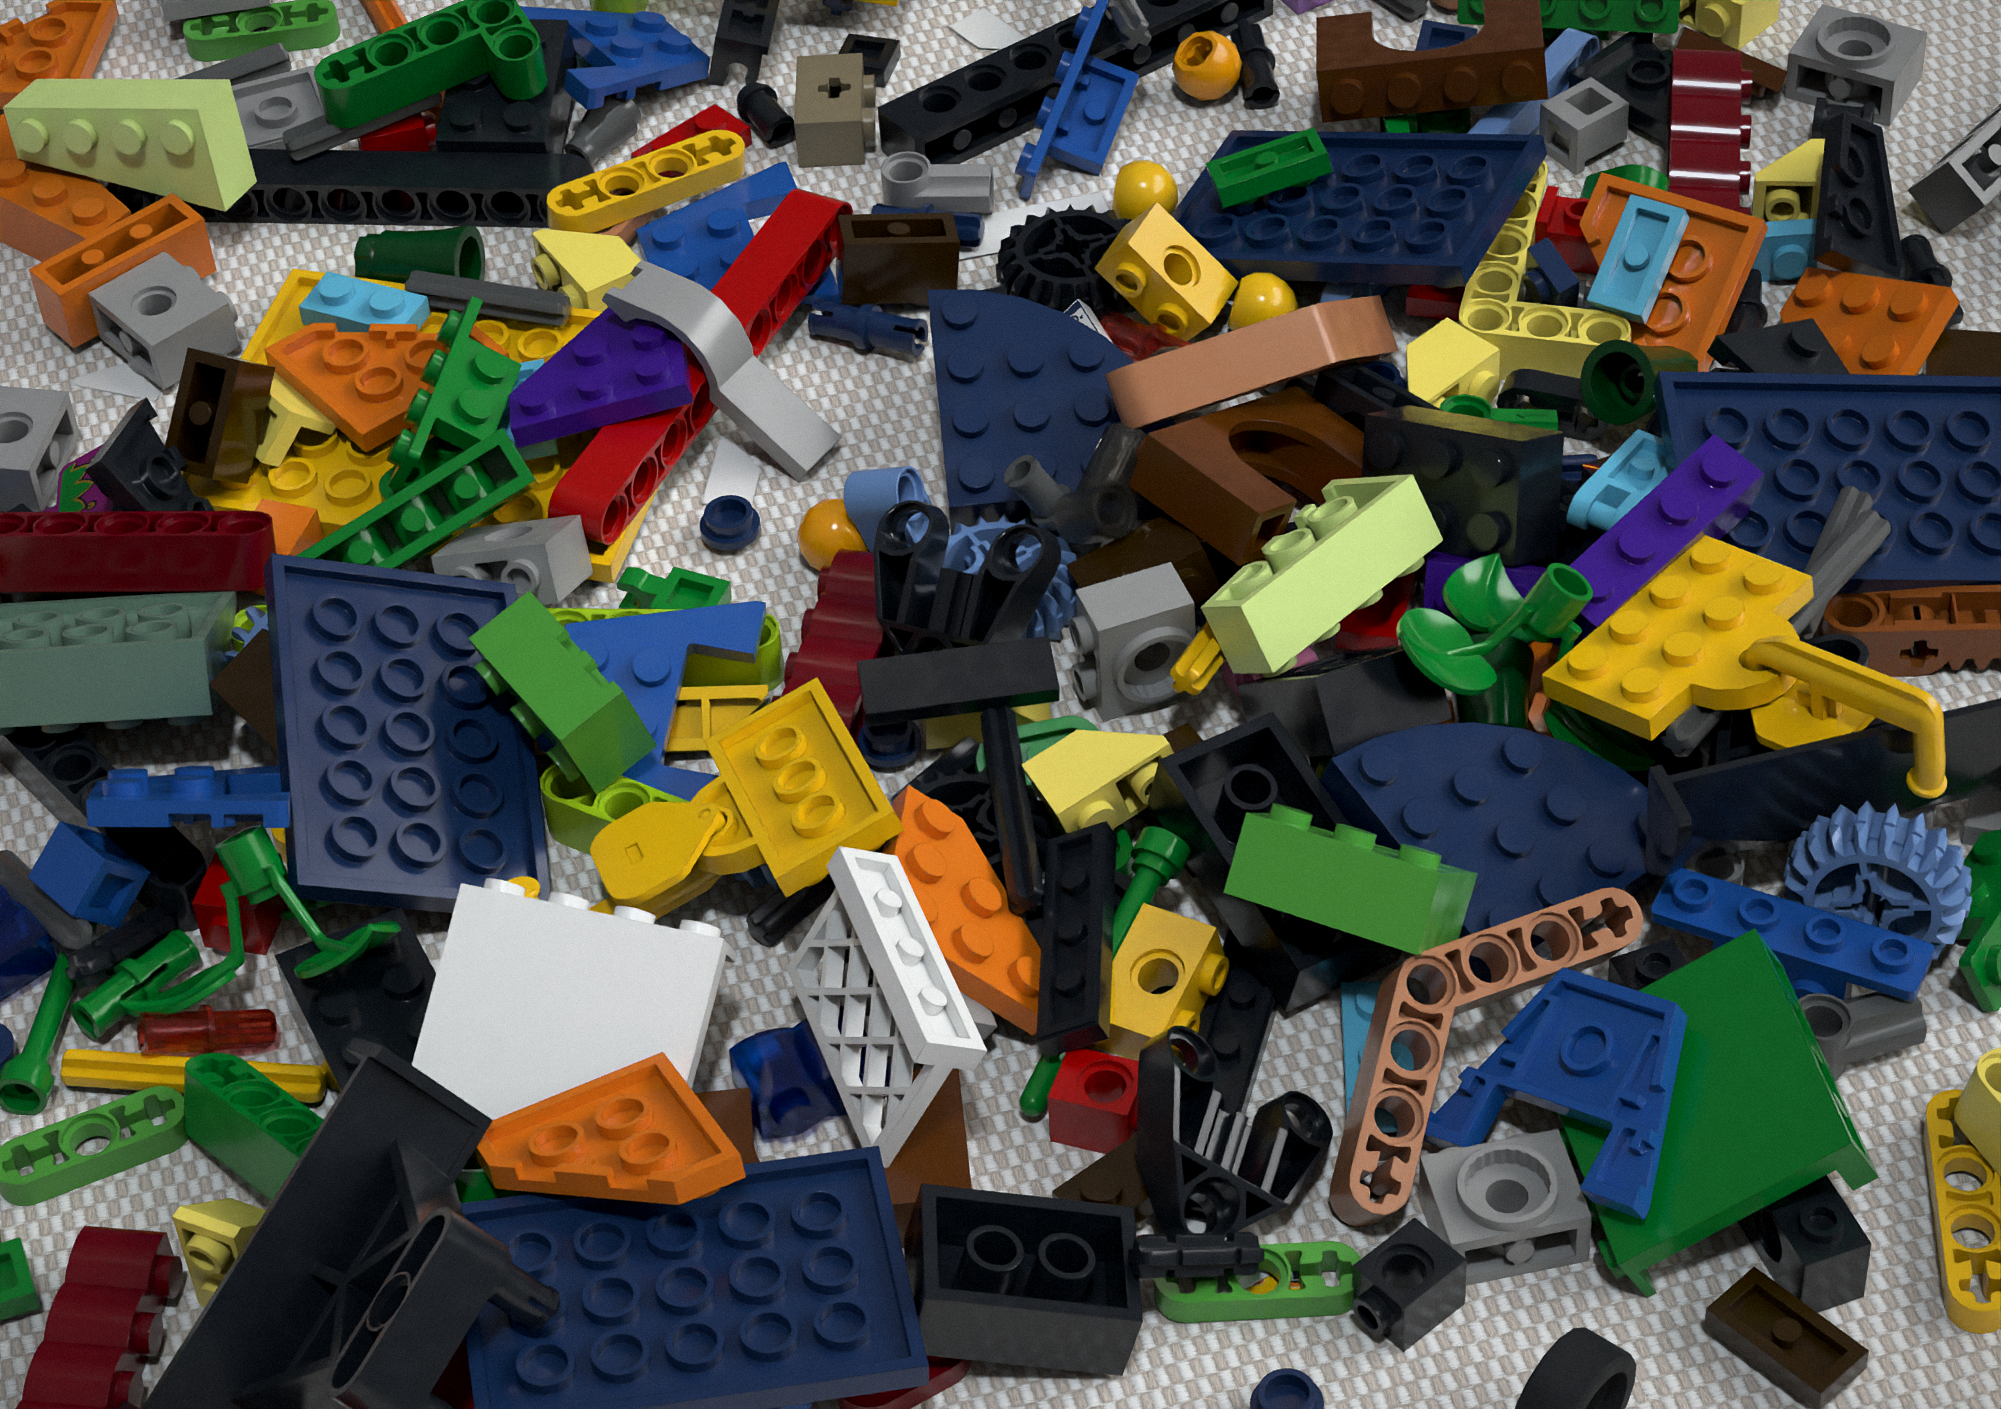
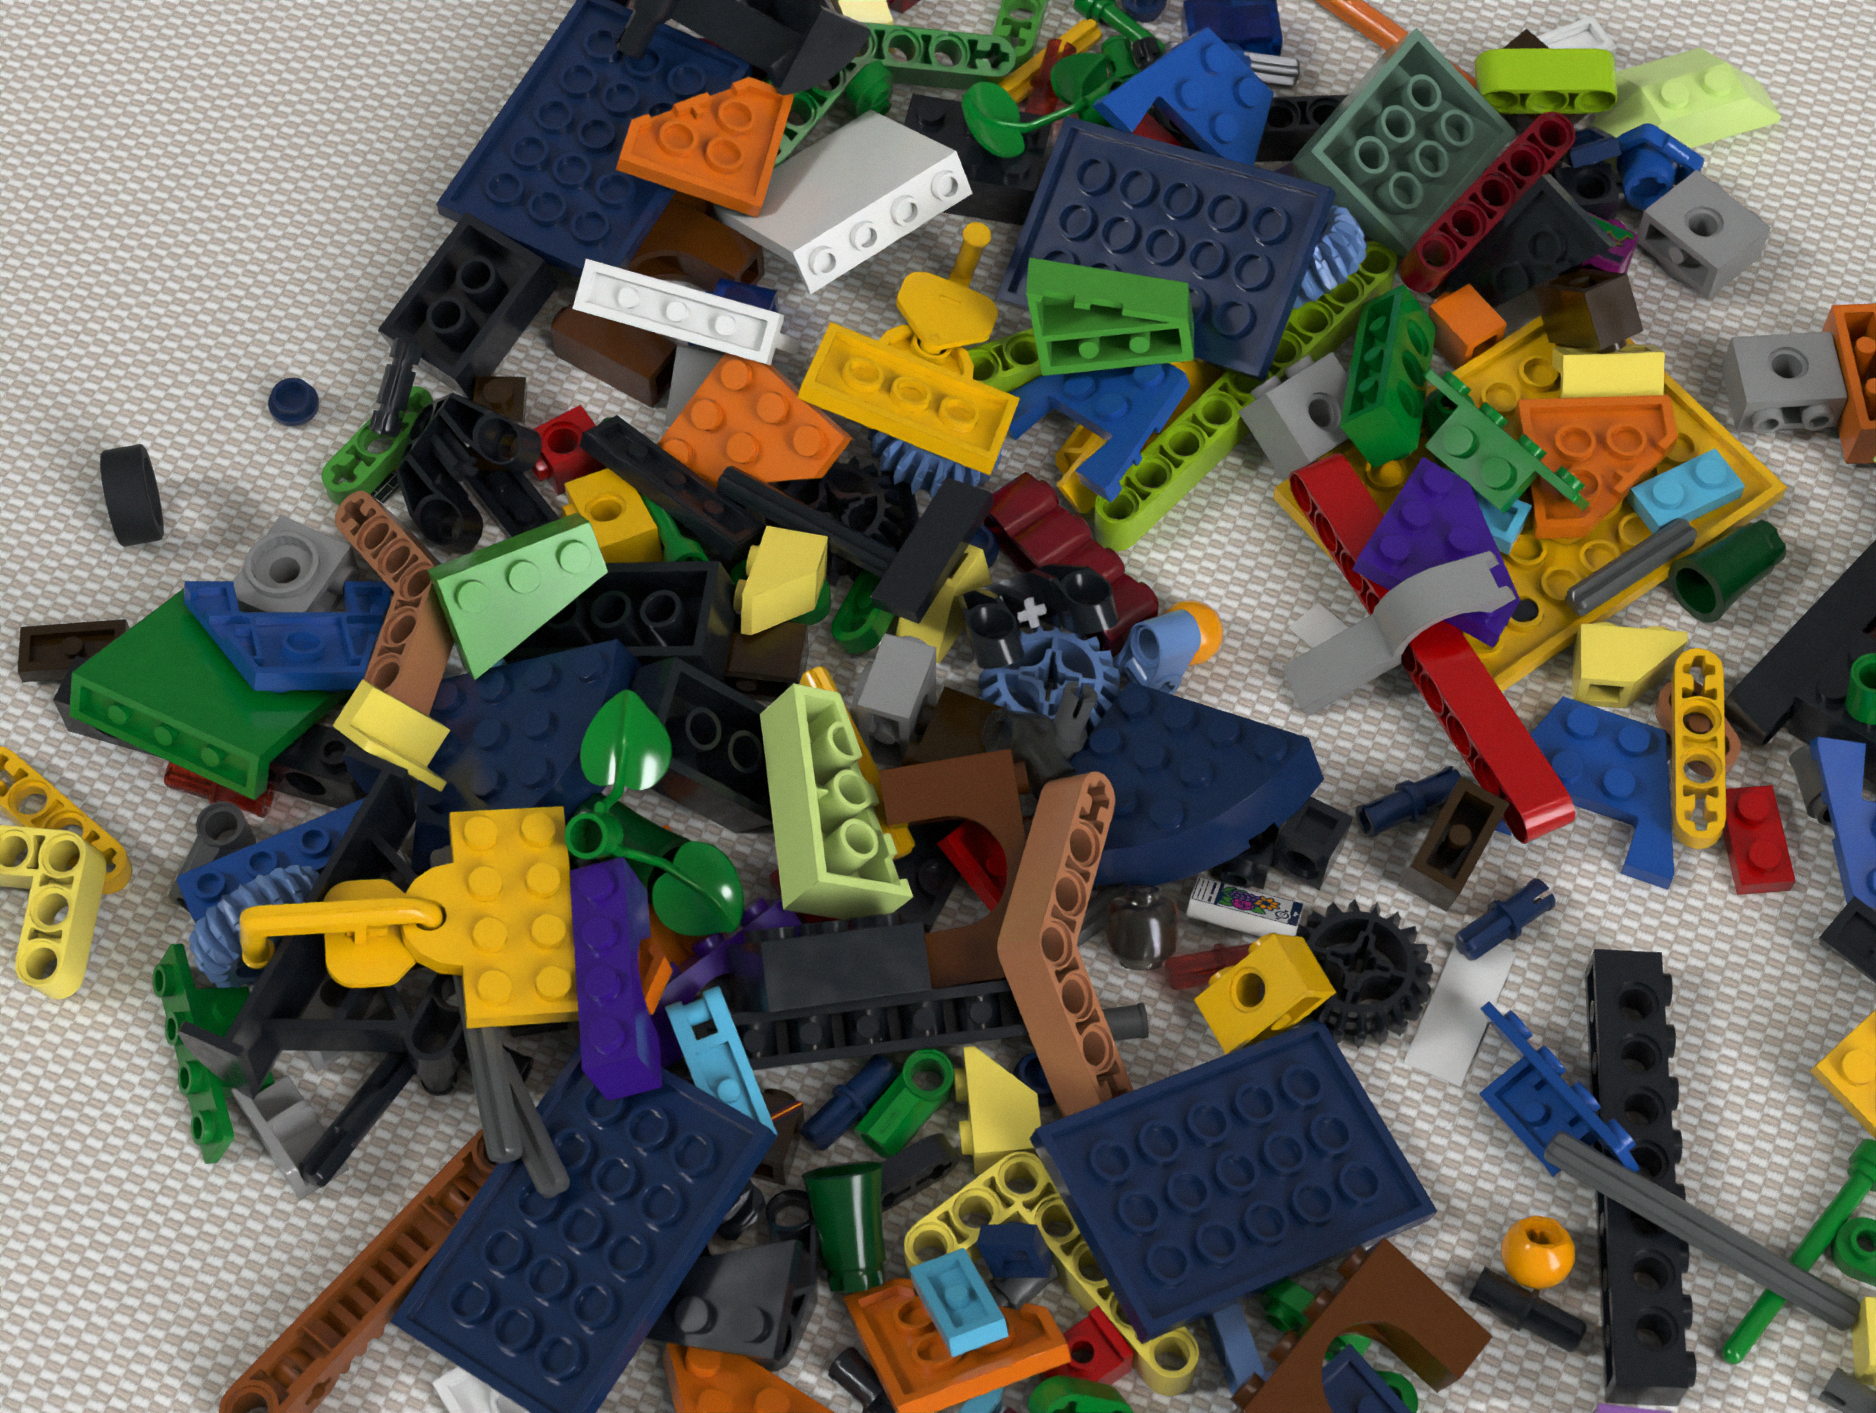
camera: 125 degrees right, 15 degrees up
green plate [617,567,732,609] -> none
dark blue plate [700,495,761,551] -> none
black pin [736,82,795,147] -> none
dark tan brick [794,53,876,168] -> none
black tile [838,34,901,88] -> none
light grey piece [880,151,994,214] -> none
white sticker [948,8,1026,49] -> none
yellow piece [1112,160,1178,220] -> none
green plate [1206,127,1333,208] -> none
yellow piece [1228,272,1298,331] -> none
black brick [1352,1218,1467,1352] -> none
none -> light yellow panel [333,679,450,792]

